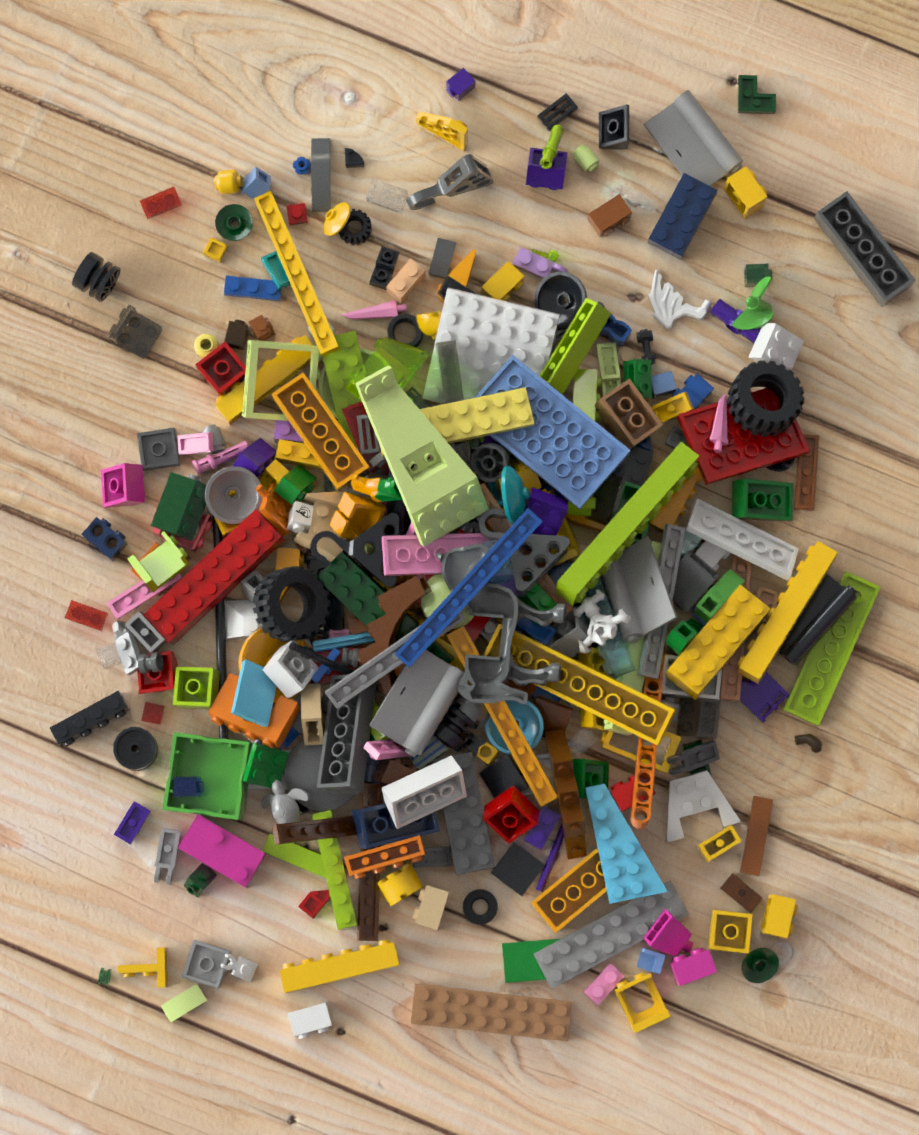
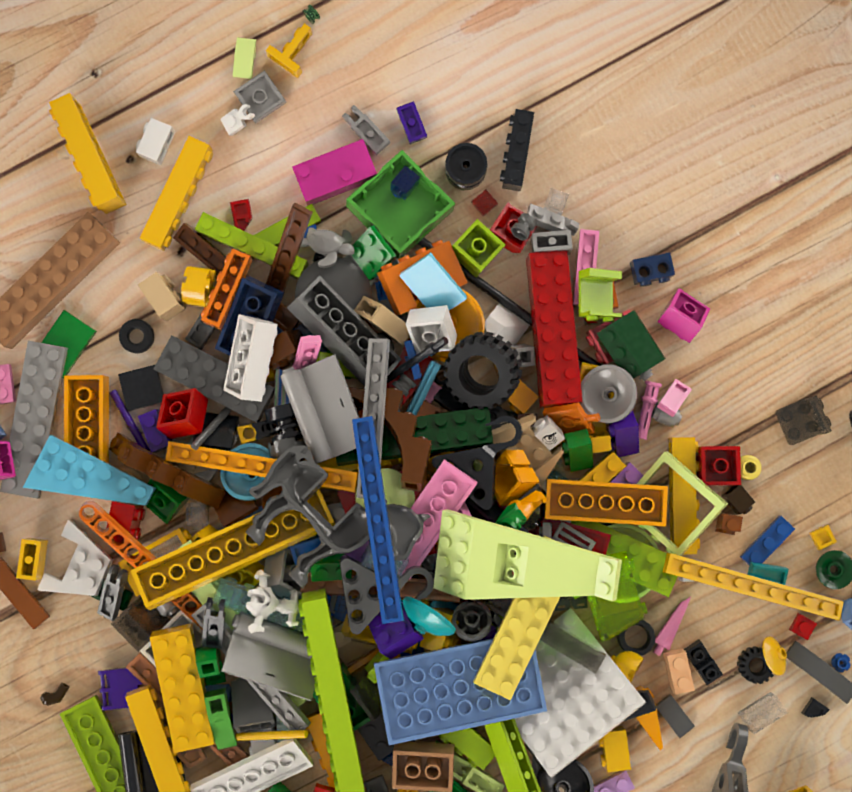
camera: 130 degrees right, 5 degrees up
clear red plate [65,600,108,632] -> none
dark grey tile [137,428,180,471] -> none
dark green bracket [184,862,217,898] -> none
none -> yellow brick [49,93,127,214]
none -> dark grey bar [191,407,231,450]
none -> black hinge [202,597,226,649]
none -> yellow bar [235,730,308,741]

